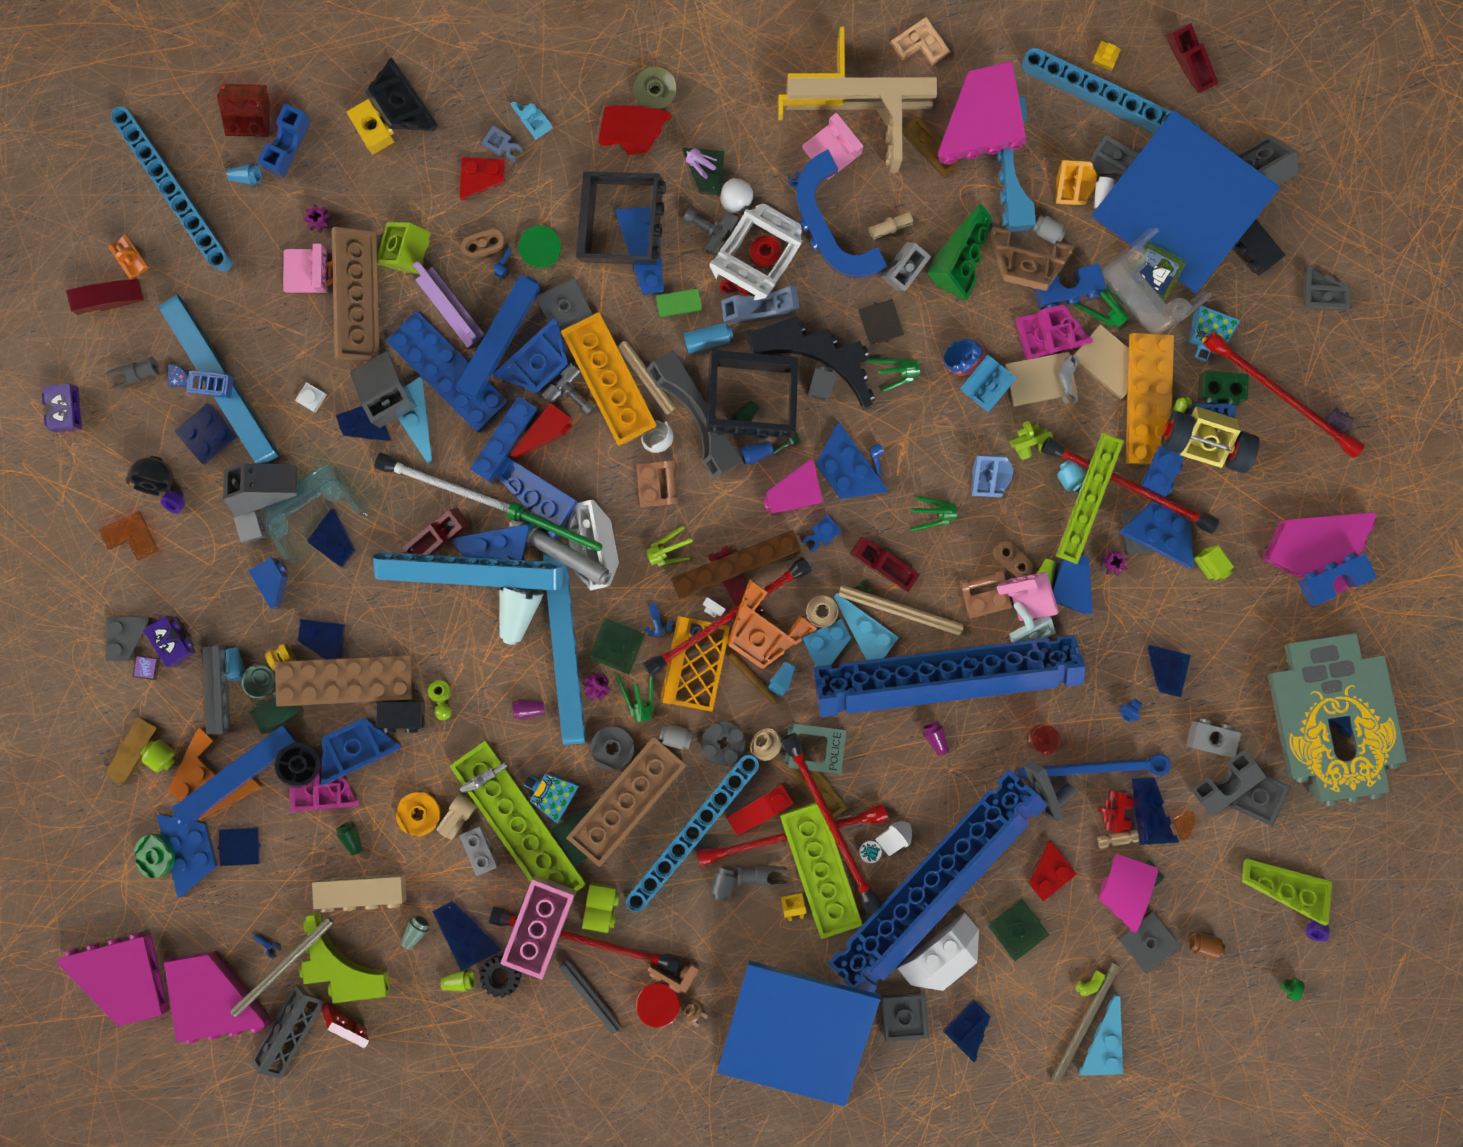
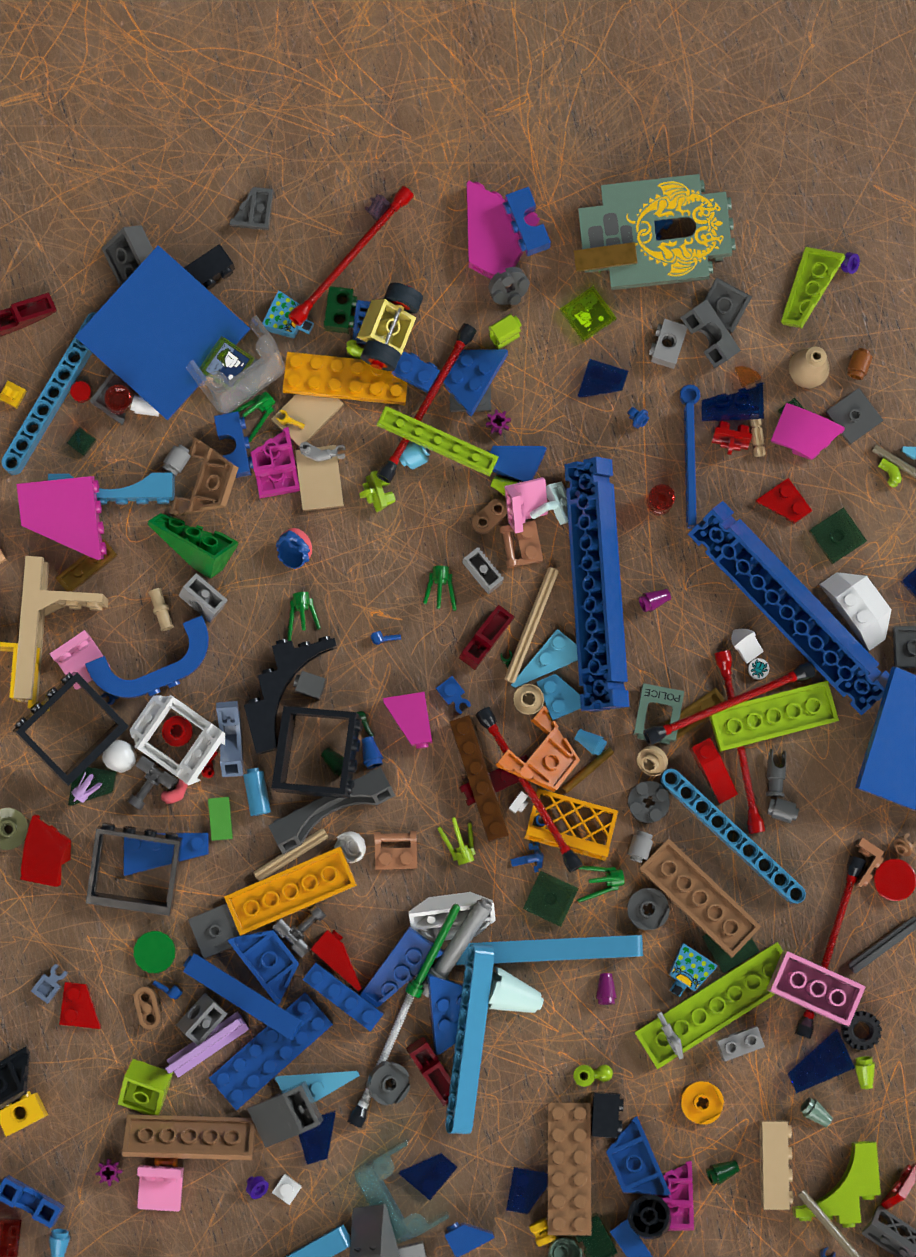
camera: 85 degrees left, 5 degrees down
tan piece [436,793,477,840] -> none
medium azure slope [510,102,553,140] -> none
magenta gear [582,673,611,701] -> none
lime brick [582,882,620,933] -> none
yellow tile [781,893,806,921] -> none
blue wing [815,422,888,500] -> none
clear smoke piece [858,299,904,346] -> none
dark azure bracket [960,355,1016,412] -> none
medium blue slope [971,454,1014,497] -> none
dark grey piece [1024,761,1076,822] -> none
light orange slope [1055,159,1097,205] -> none
green tile [1281,978,1305,1002] -> none
none -> black window [12,672,129,786]
none -> clear green tile [67,427,97,456]
none -> red tile [70,381,92,403]
none -> clear red wheel [105,385,132,415]
none -> coral arm [161,779,188,804]
none -> light grey brick [176,993,227,1046]
none -> dark purple tile [246,1176,269,1199]
none -> yellow hand [276,410,305,429]
none -> dark grey plate [366,1061,410,1105]
none -> light grey brick [462,548,504,595]
none -> dark grey plate [488,267,530,305]
none -> clear neon green tile [560,286,617,343]
none -> pearl gold tile [573,242,638,272]
none -> tan cone [788,347,830,389]

